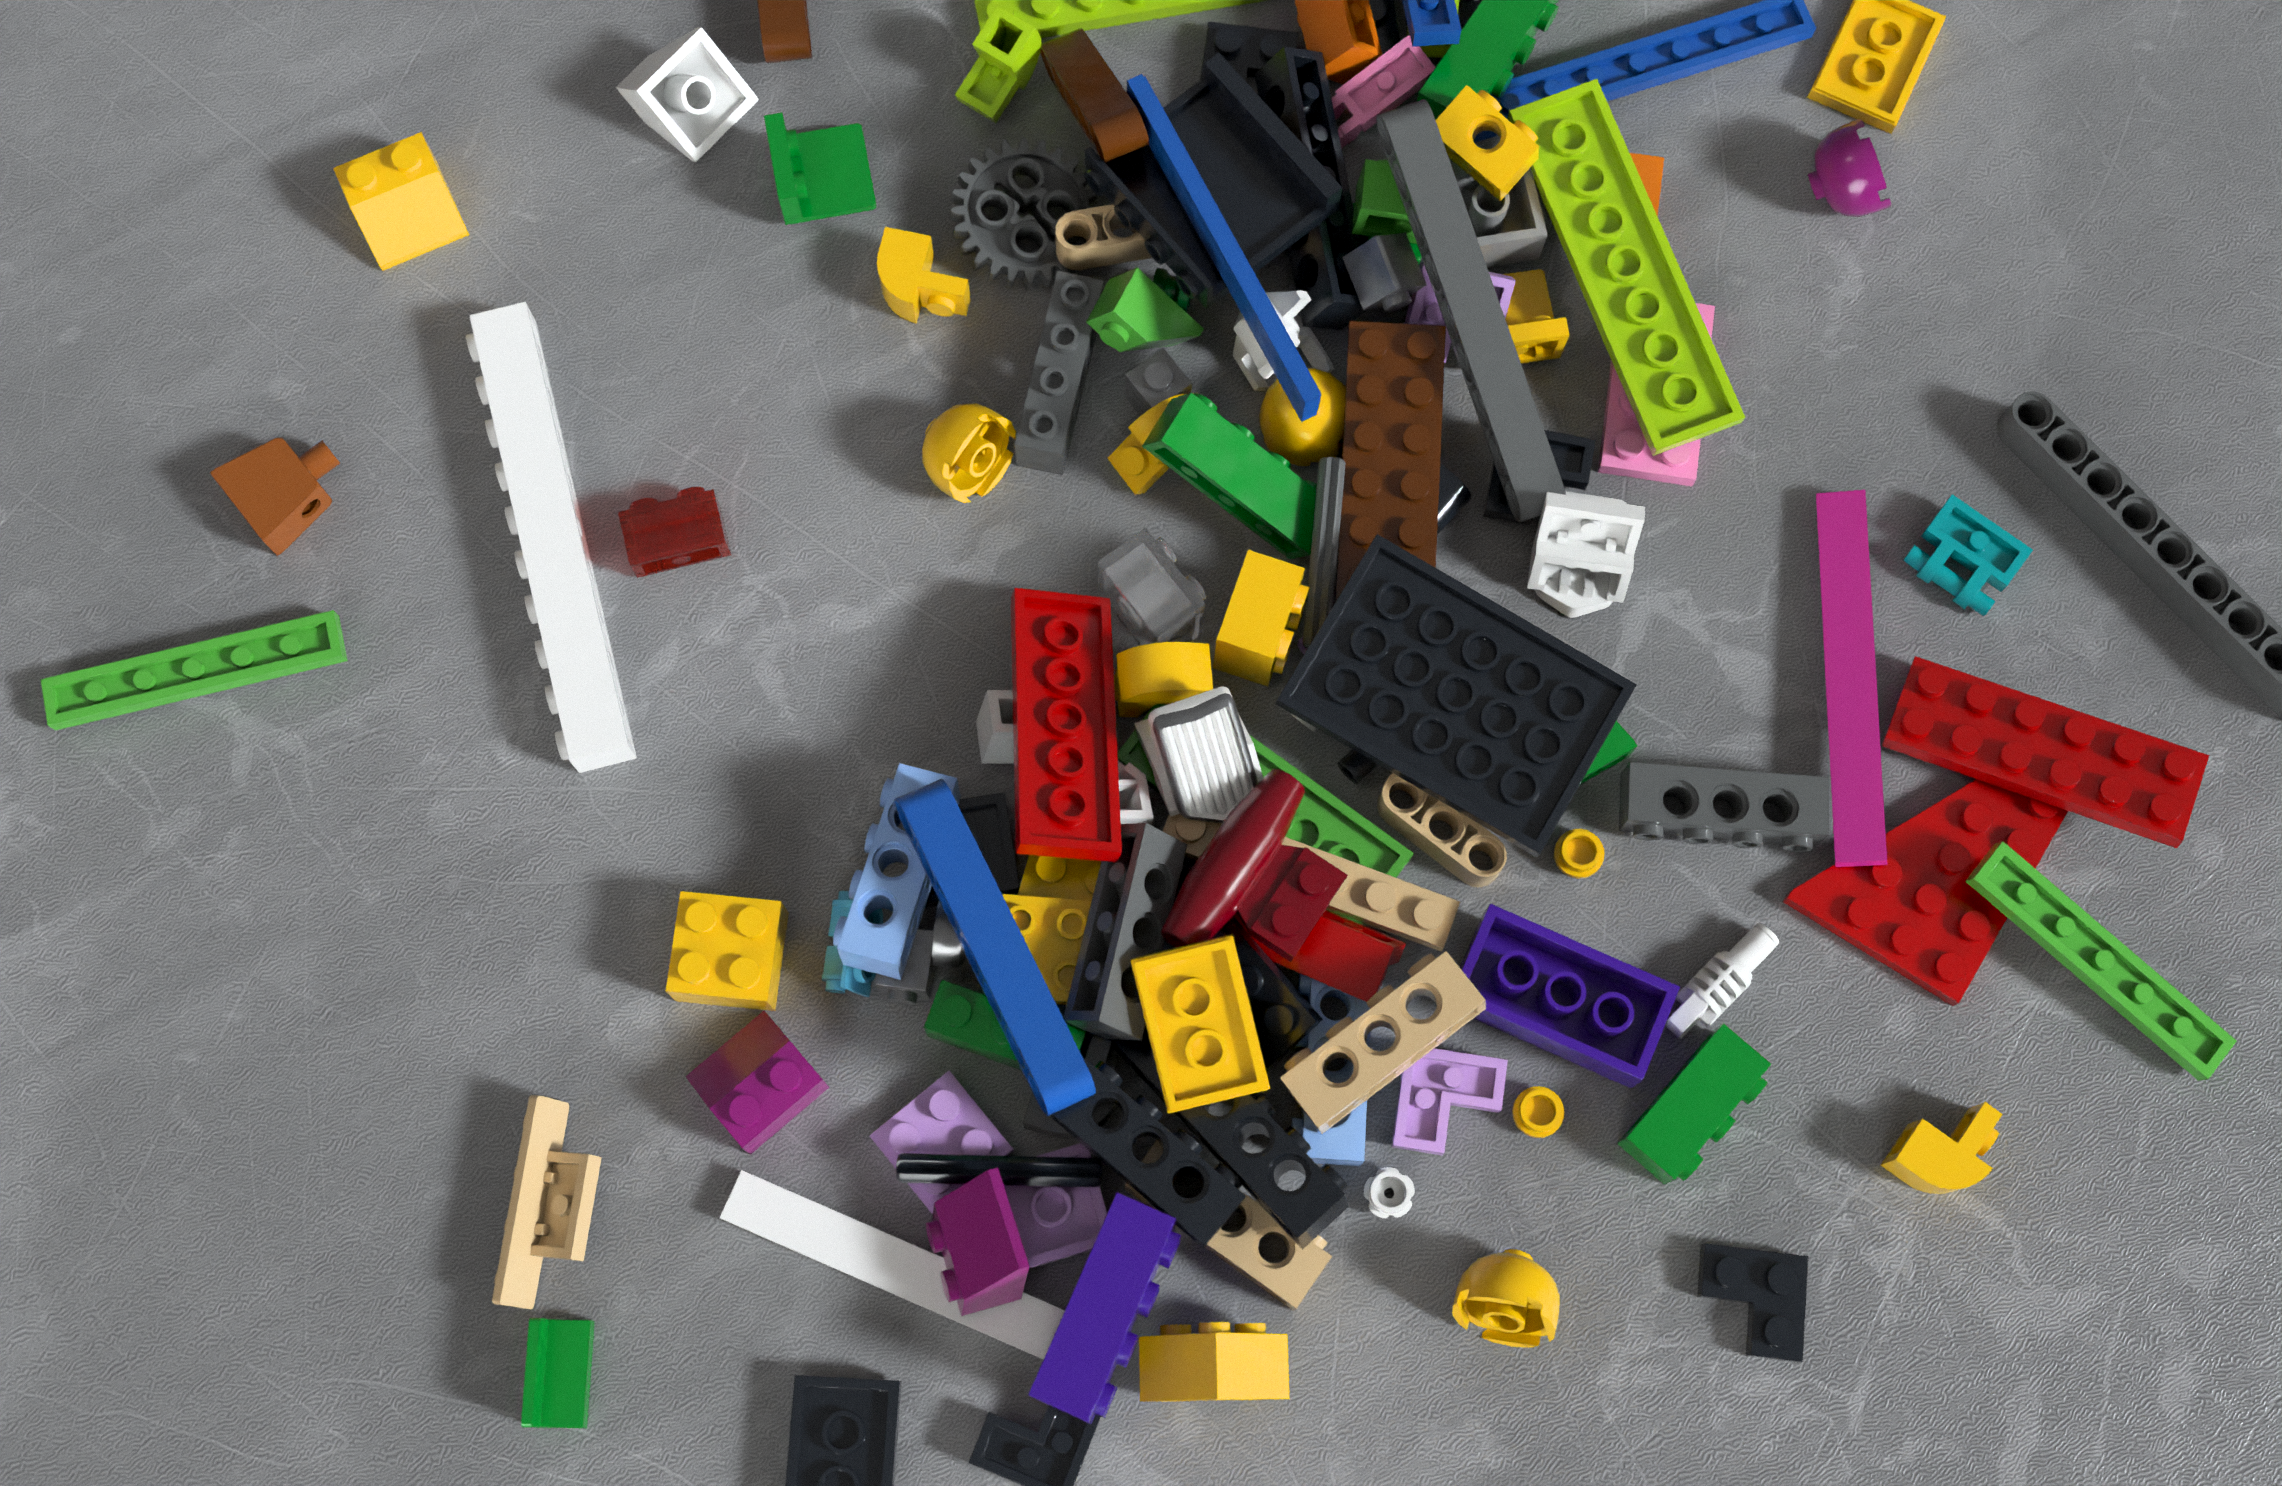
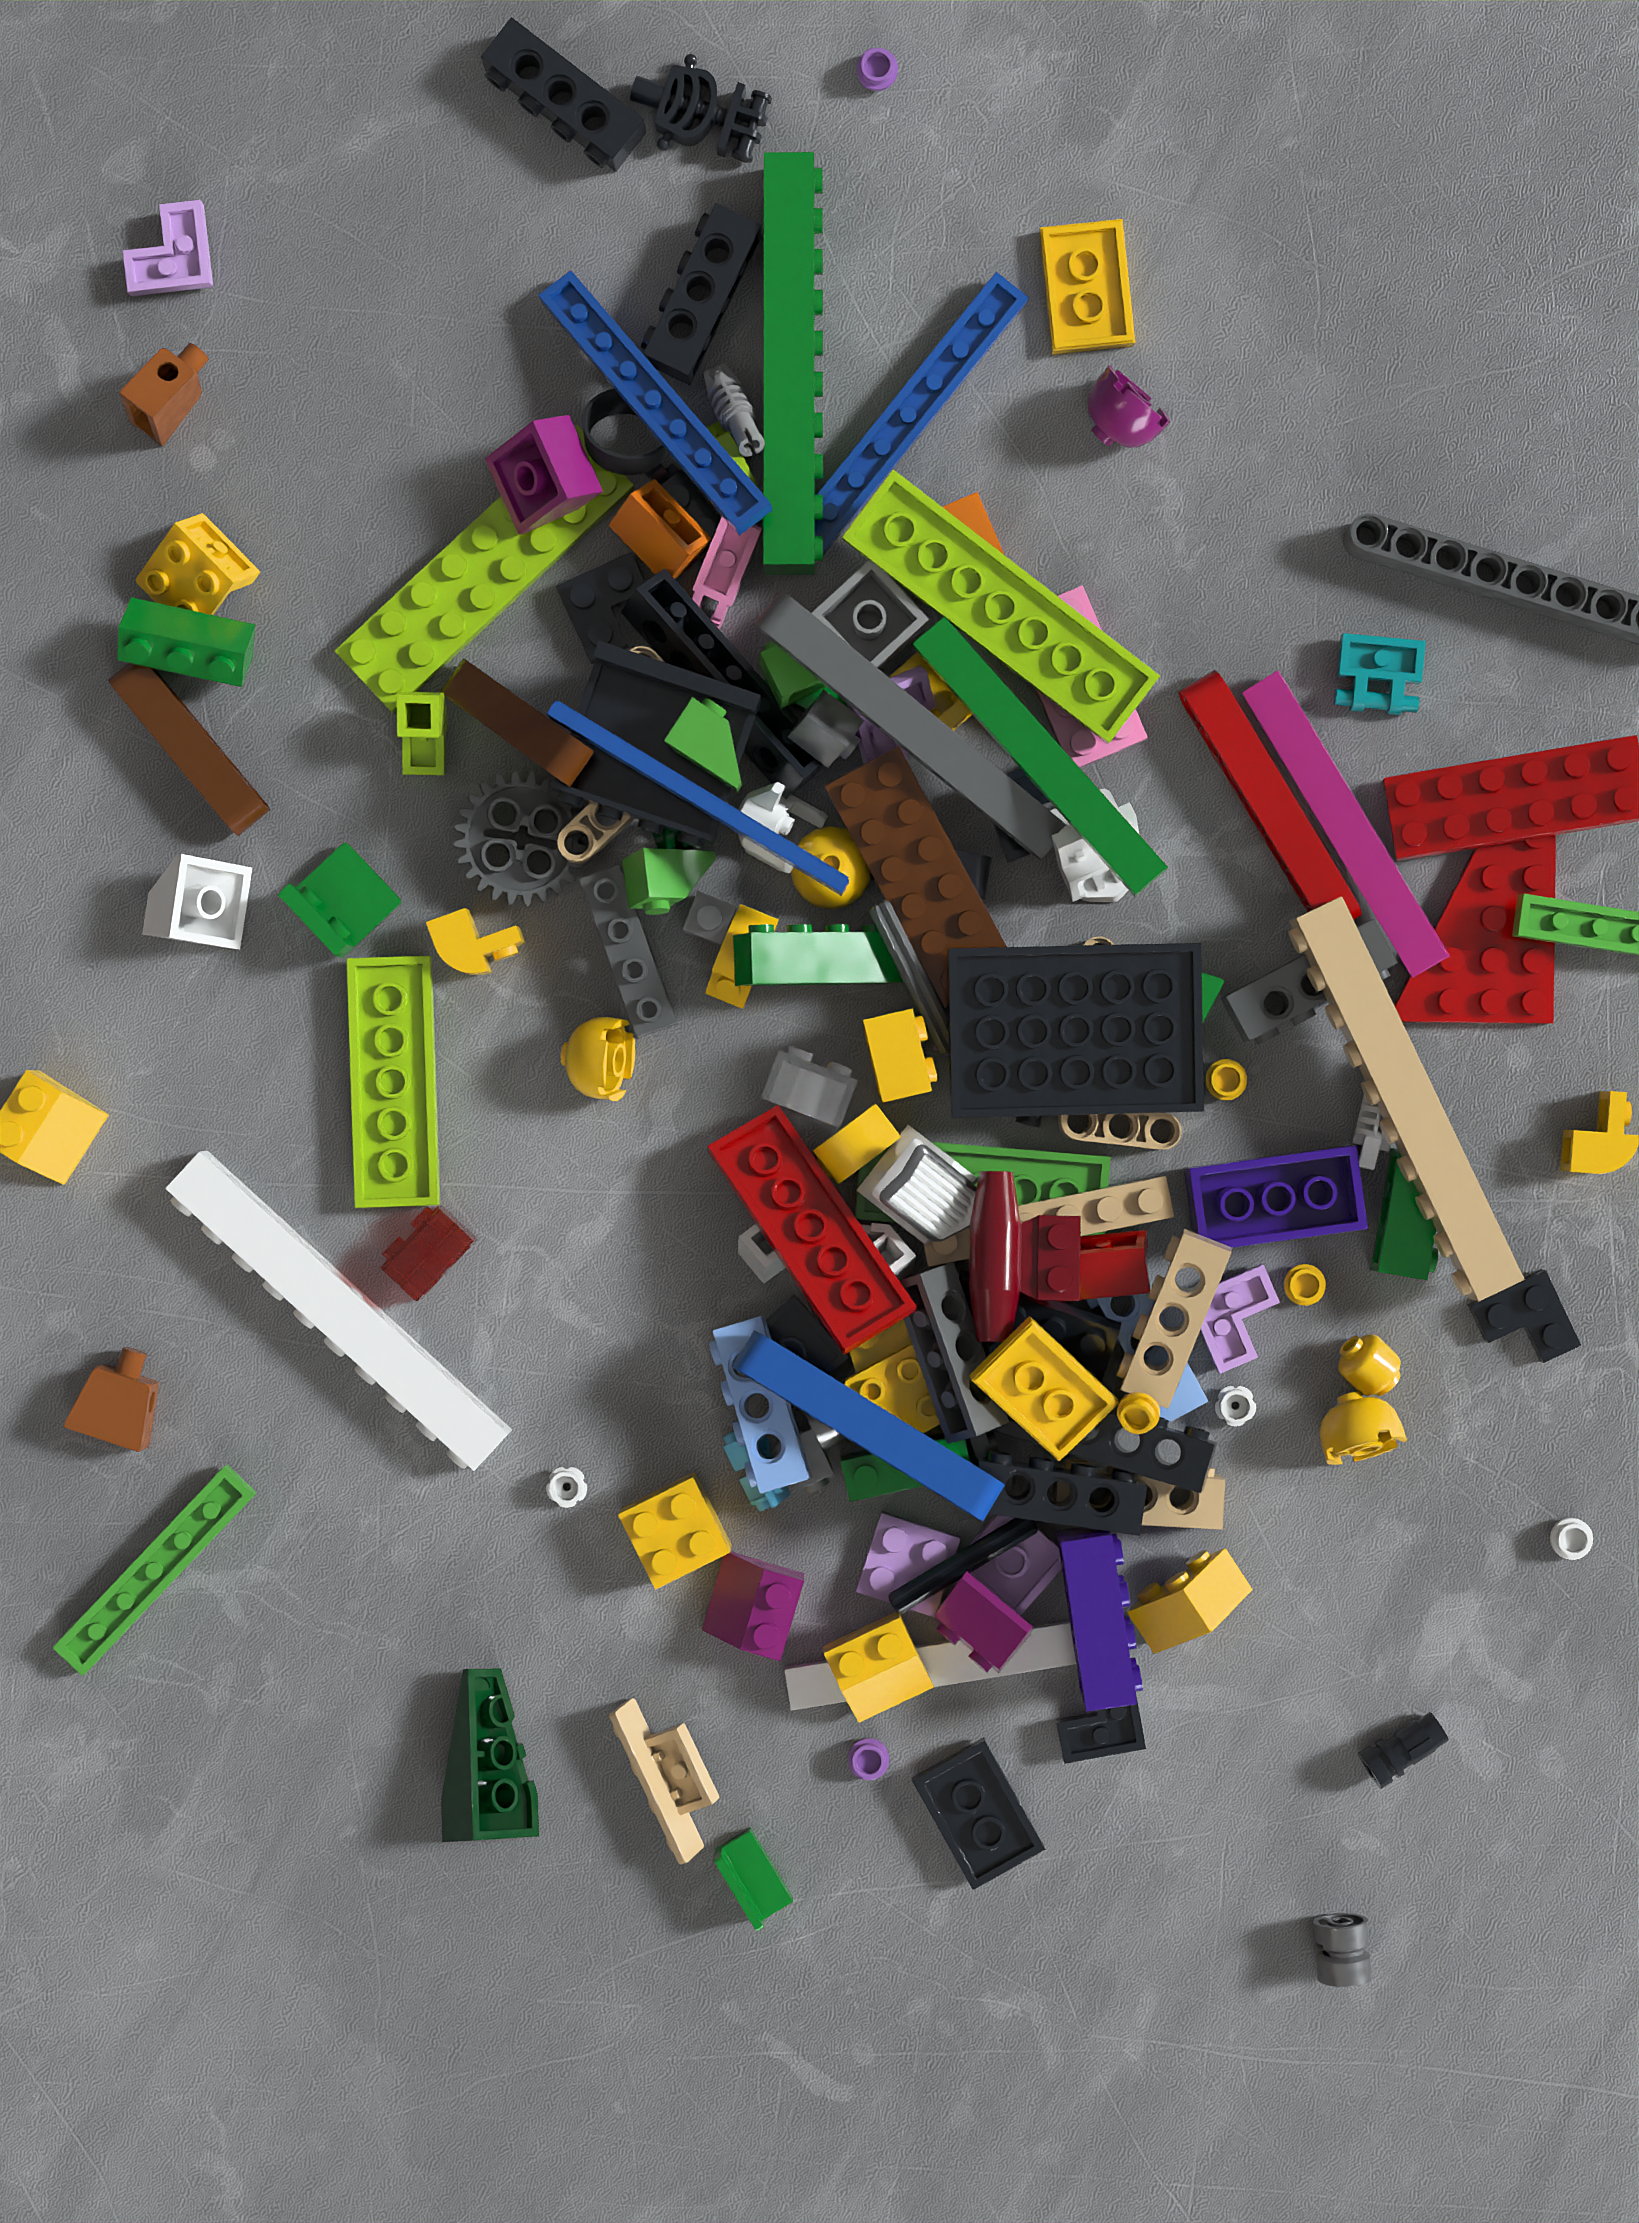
camera: 30 degrees left, 15 degrees up
yellow brick [1435,85,1539,201] -> none
none -> lime plate [347,956,440,1208]
none -> dark green wedge [441,1668,539,1842]
none -> white plate [546,1467,587,1508]
none -> bright green slope [664,697,742,792]
none -> yellow slope [823,1612,934,1722]
none -> medium lavender plate [848,1738,889,1780]
none -> green tile [913,616,1168,897]
none -> yellow plate [1117,1392,1160,1434]
none -> red beam [1178,670,1362,920]
none -> tan brick [1288,897,1525,1301]
none -> yellow head [1338,1334,1401,1396]

